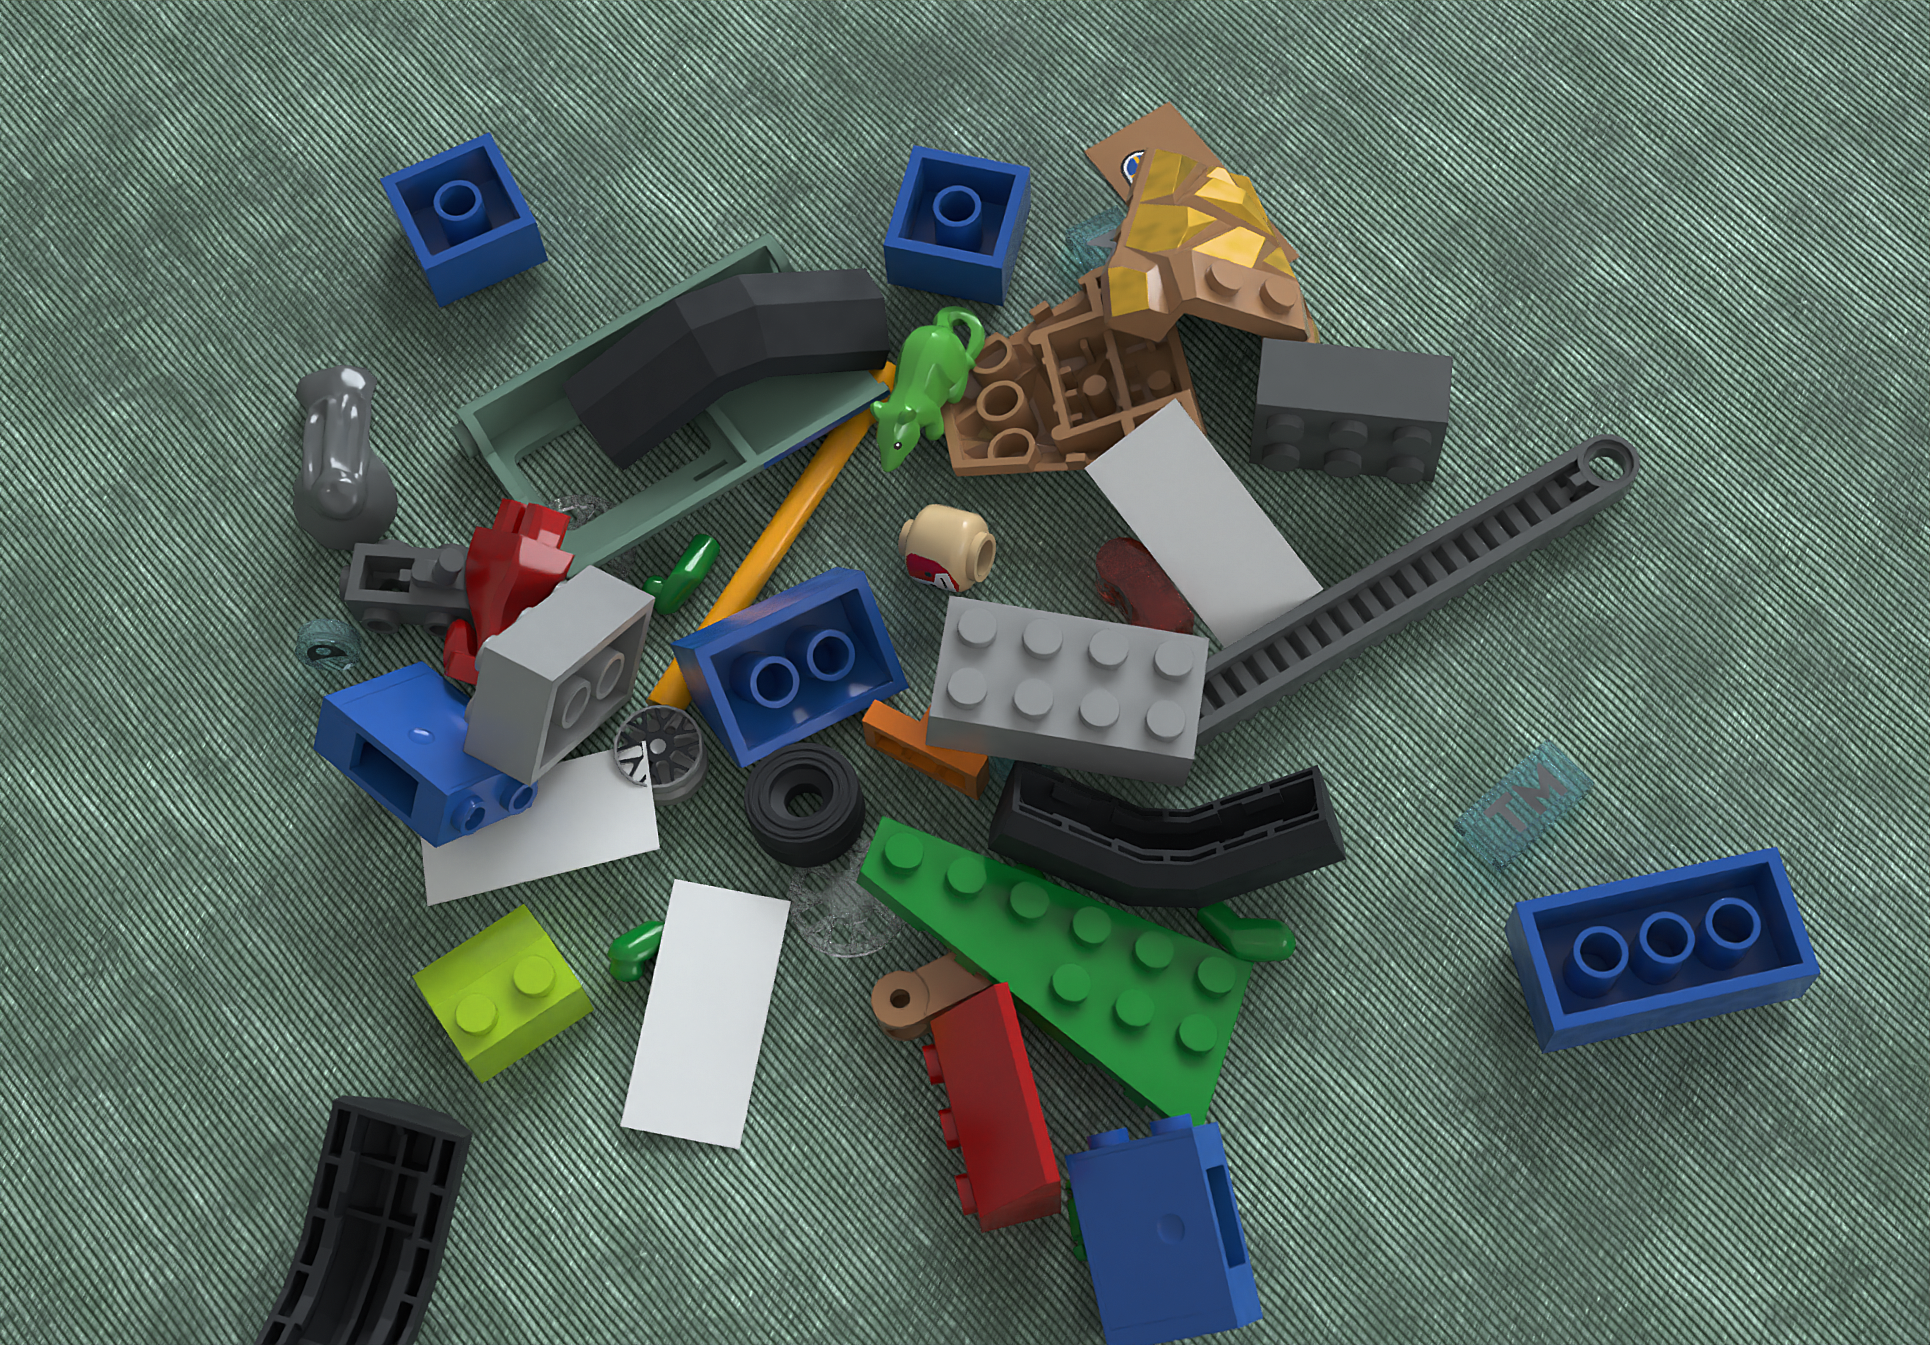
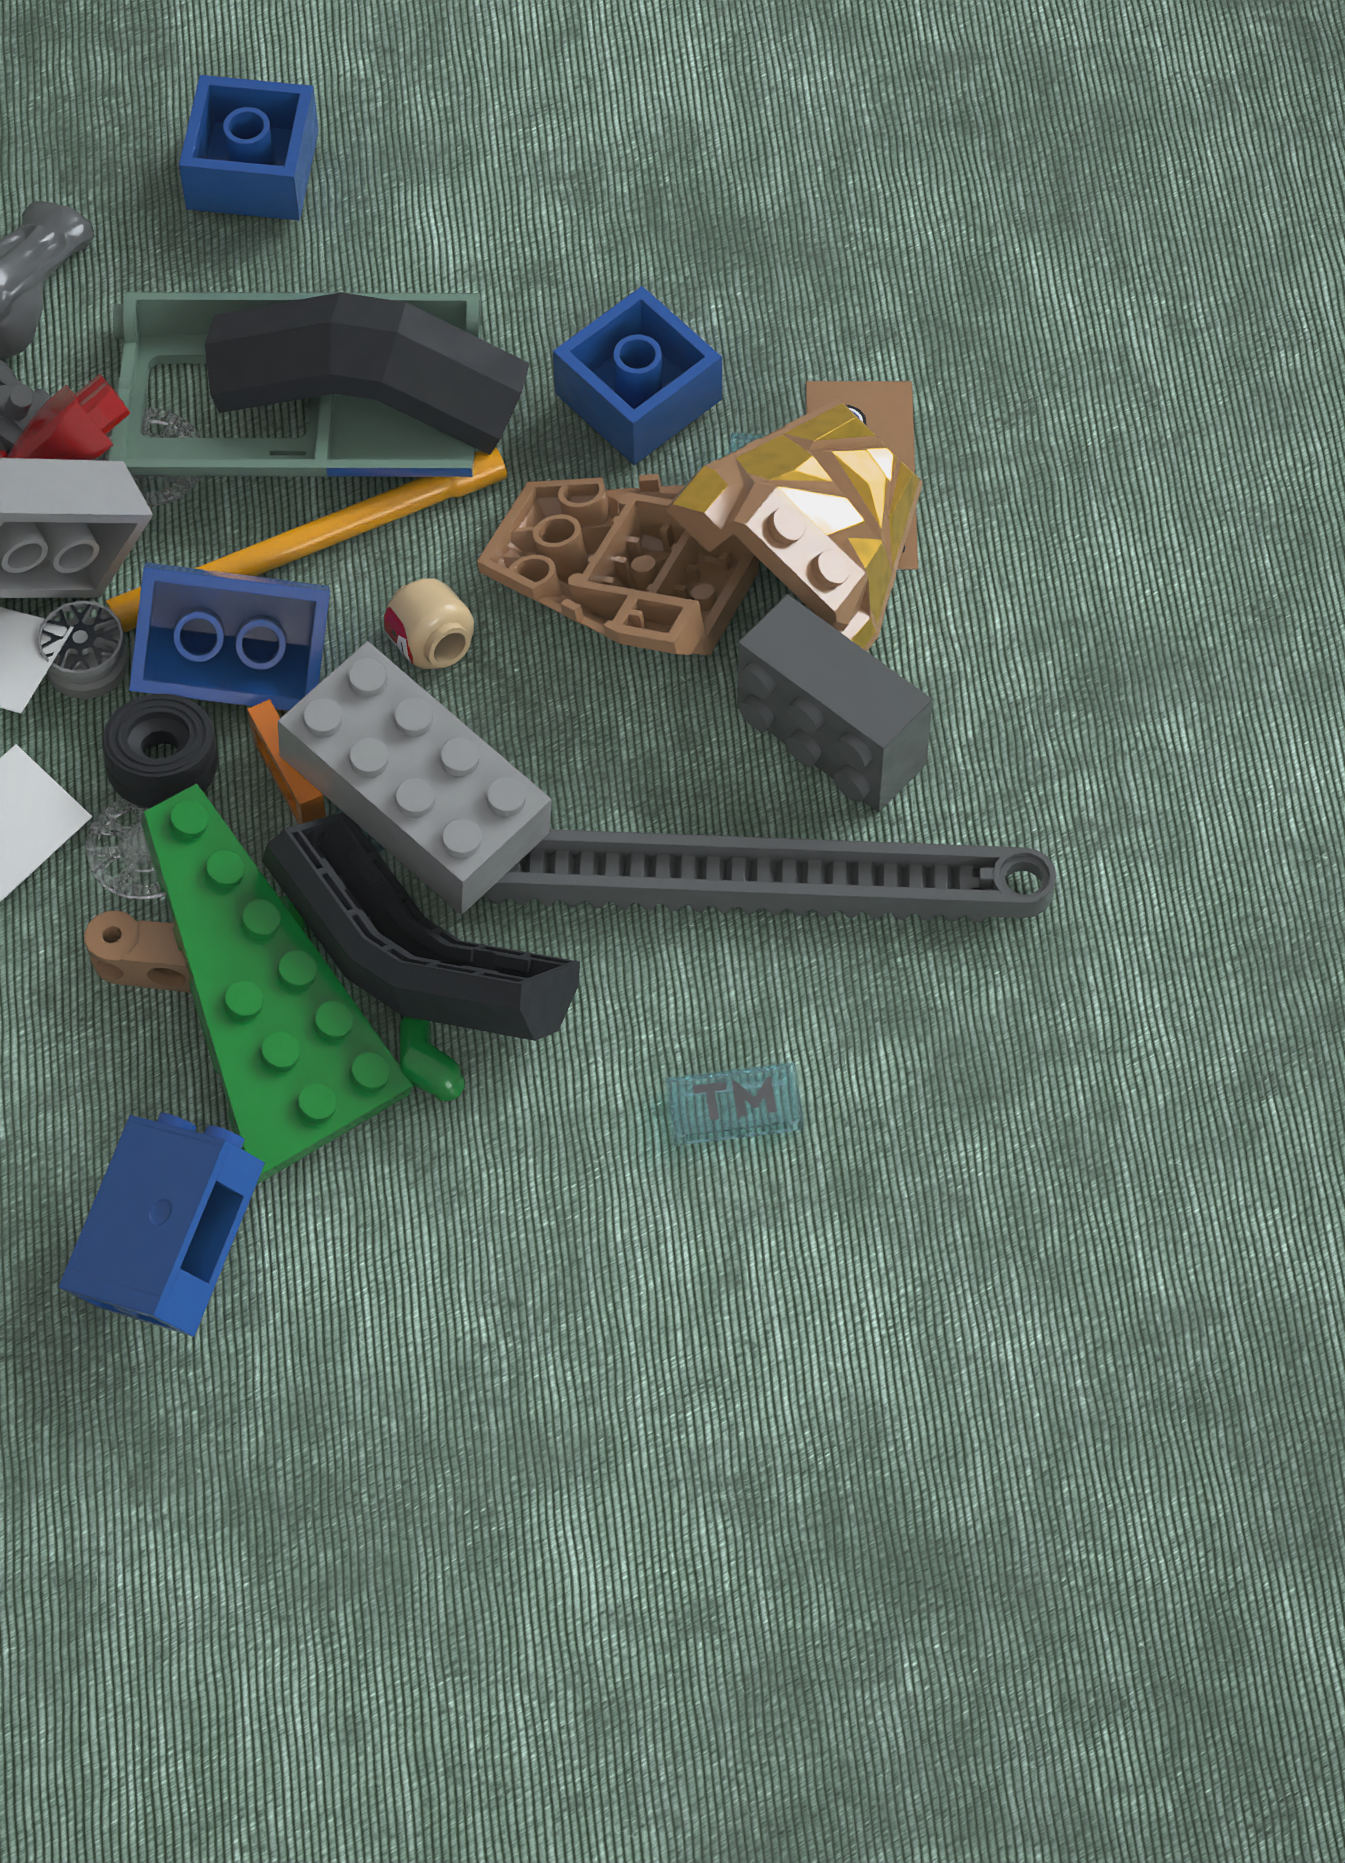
camera: 30 degrees right, 5 degrees down
green arm [642,534,720,615] -> none
bright green animal [870,306,985,472] -> none
red slope [921,982,1061,1233] -> none
white sticker [1085,398,1323,648] -> none
clear red leg [1095,537,1195,635] -> none
blue brick [1504,847,1821,1054] -> none

